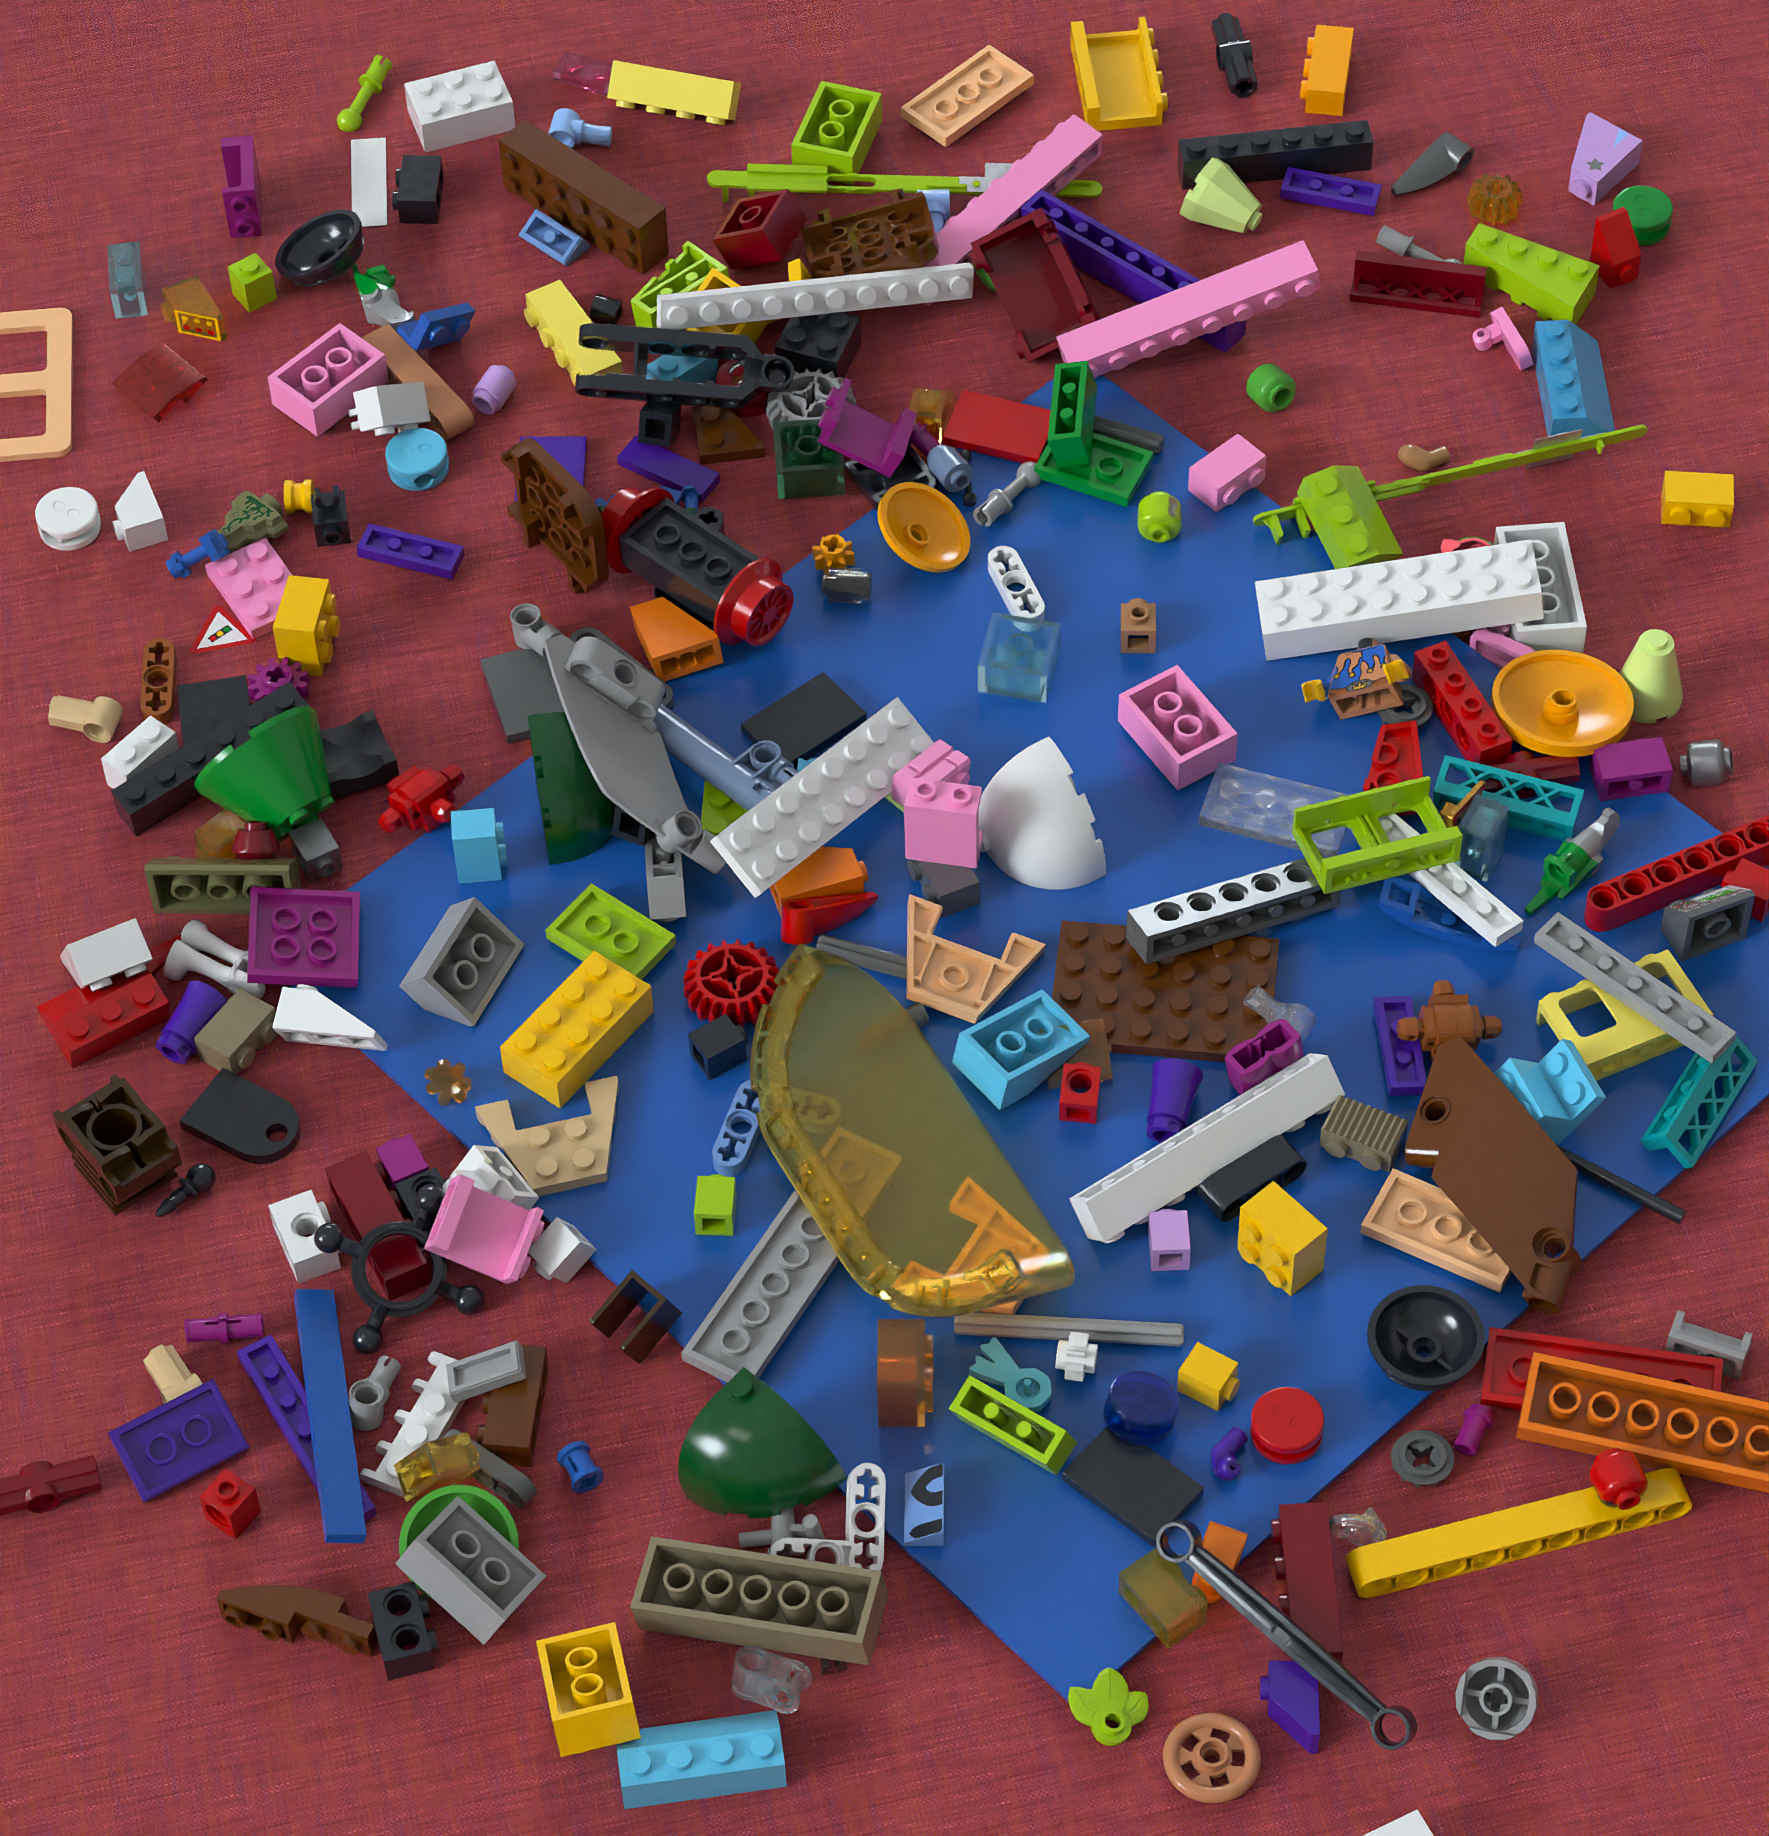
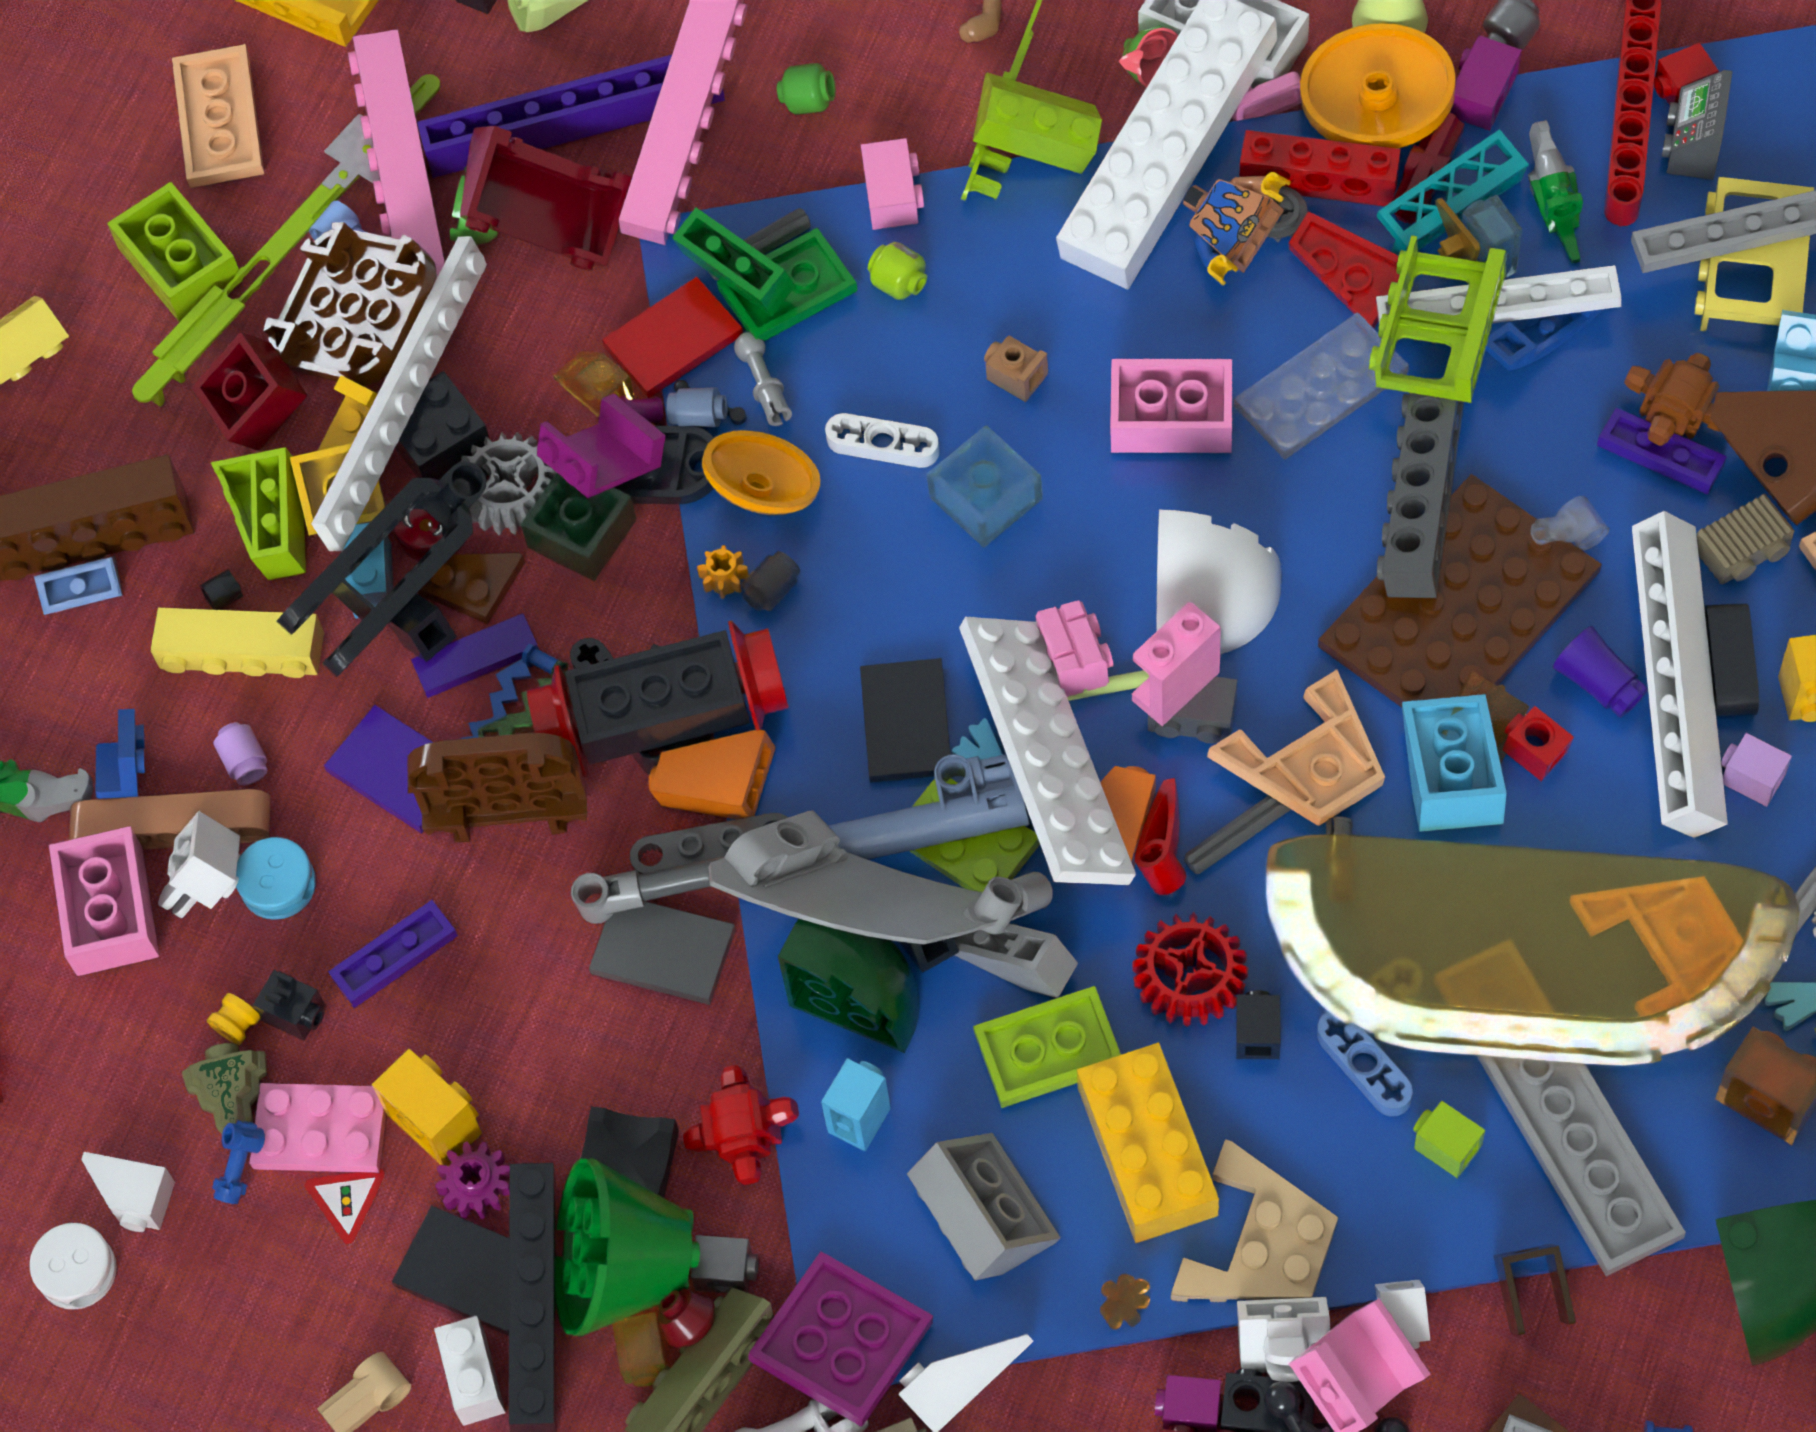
camera: 50 degrees left, 10 degrees up
dark orange beam [140,638,177,725] -> none
magenta brick [1225,1019,1304,1095] -> none

